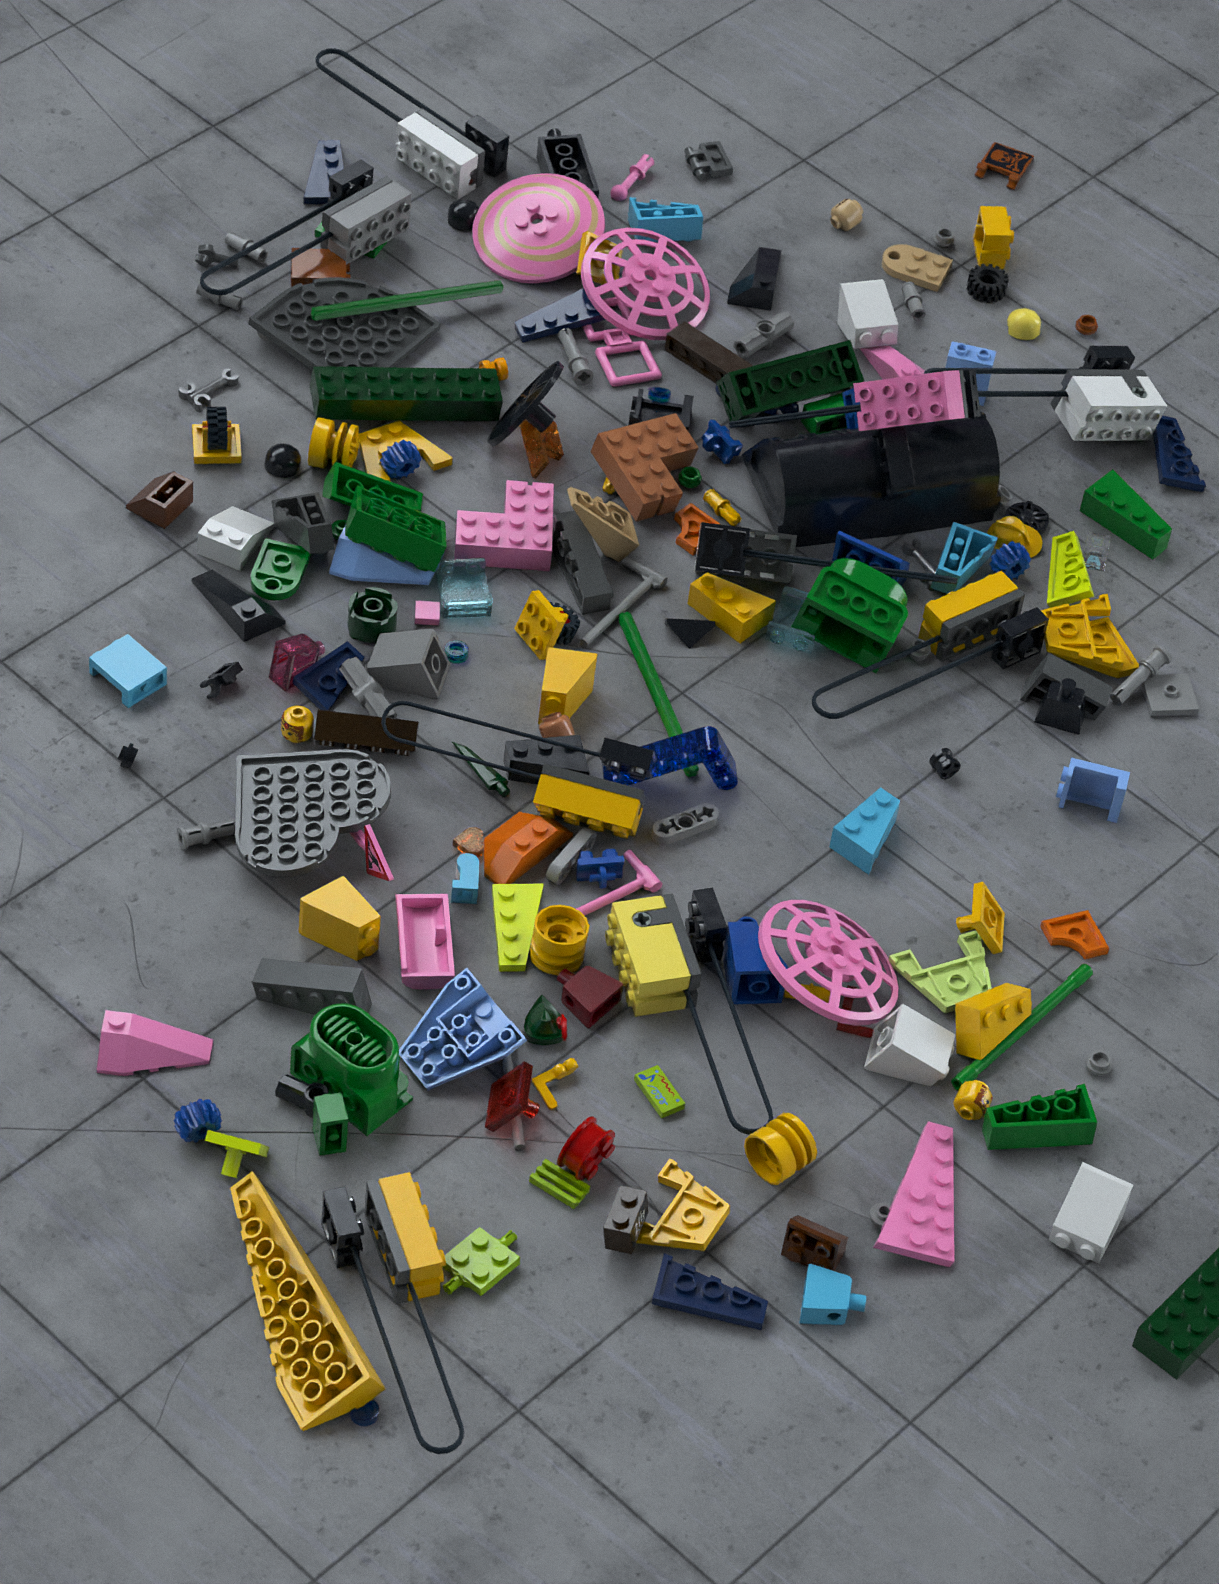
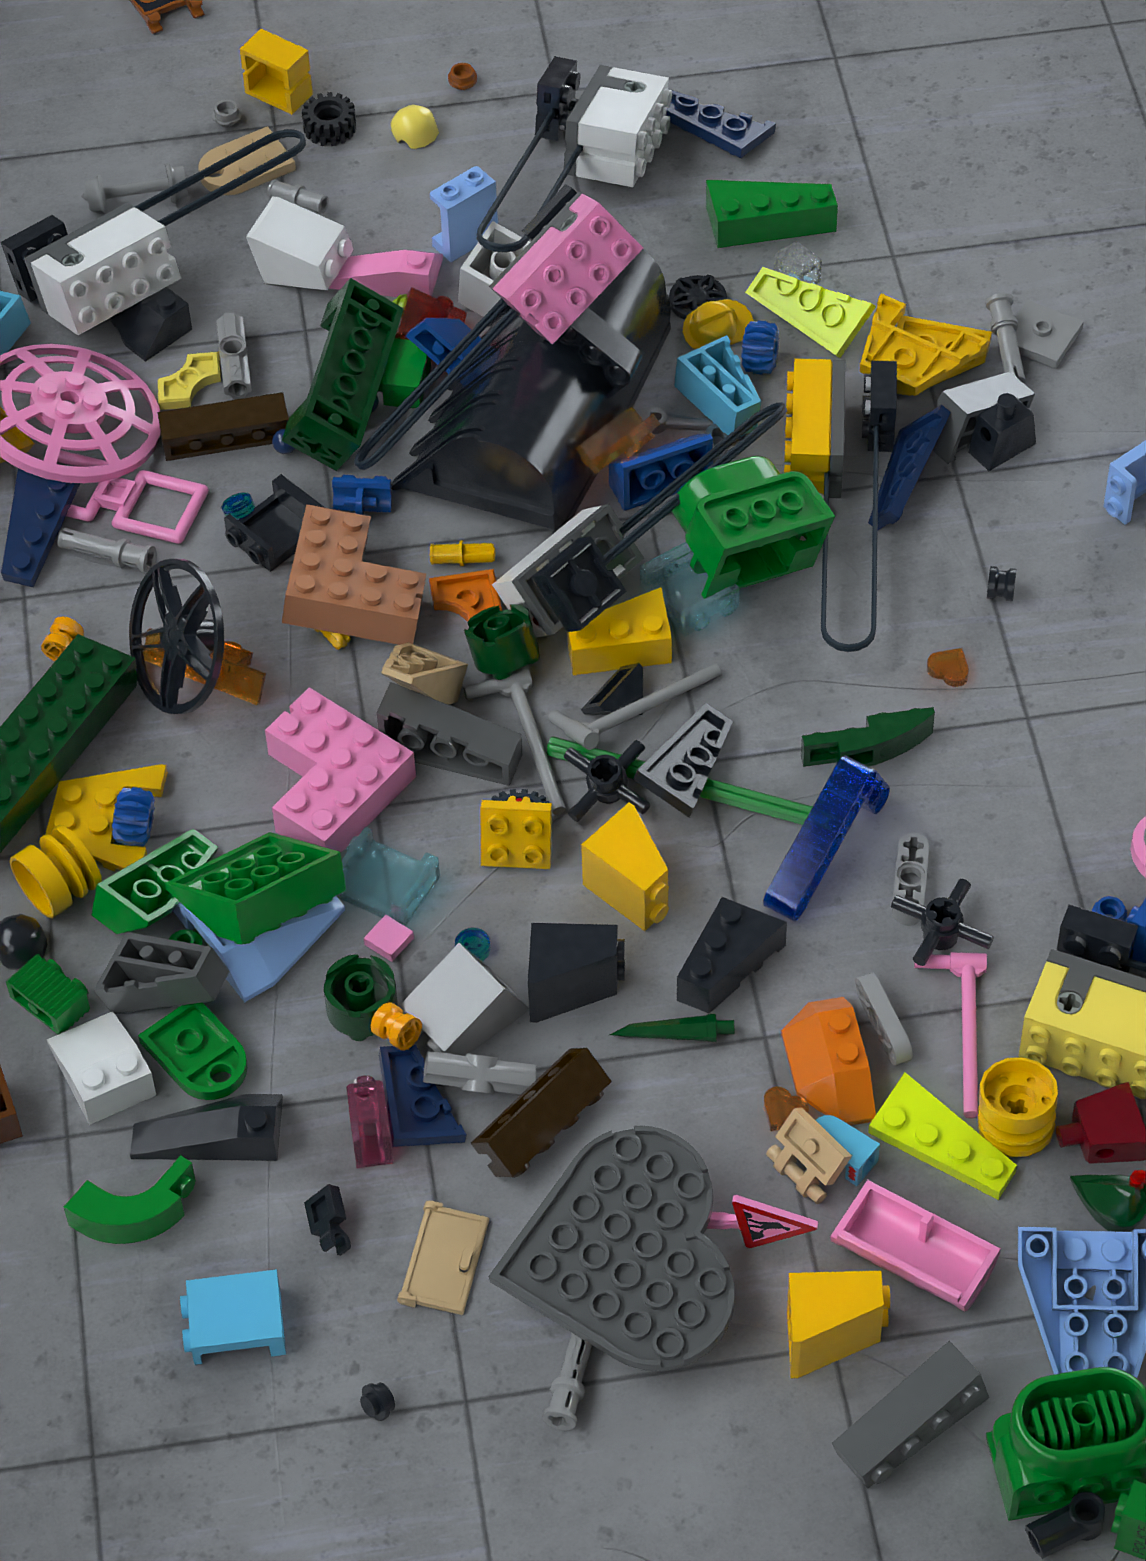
camera: 45 degrees left, 5 degrees up
yellow head [281,706,314,743] -> none
piece [381,701,657,839] -> none
nougat head [539,712,575,738] -> none
blue hips [576,849,625,889] -> none
green plate [678,466,702,488] -> none
medium azure wedge [829,787,900,875] -> none
tan head [830,199,863,231] -> none
none -> white piece [0,129,306,335]
none -> green brick [6,954,90,1035]
none -> green arch [64,1155,196,1244]
none -> light grey piece [81,163,188,214]
none -> light yellow tile [158,352,221,410]
none -> light orange wheel [371,1002,422,1051]
none -> tan door [397,1201,490,1315]
none -> dark green brick [464,604,540,680]
none -> black slope [528,923,625,1023]
none -> light grey bar [548,664,721,750]
none -> black bar [564,740,650,822]
none -> clear orange bracket [576,406,661,474]
none -> wing [633,703,733,818]
none -> tan plate [766,1107,852,1204]
none -> dark green slope [801,707,935,773]
none -> dark blue wing [868,405,951,530]
none -> black bar [891,879,994,966]
none -> clear orange tile [927,648,969,687]

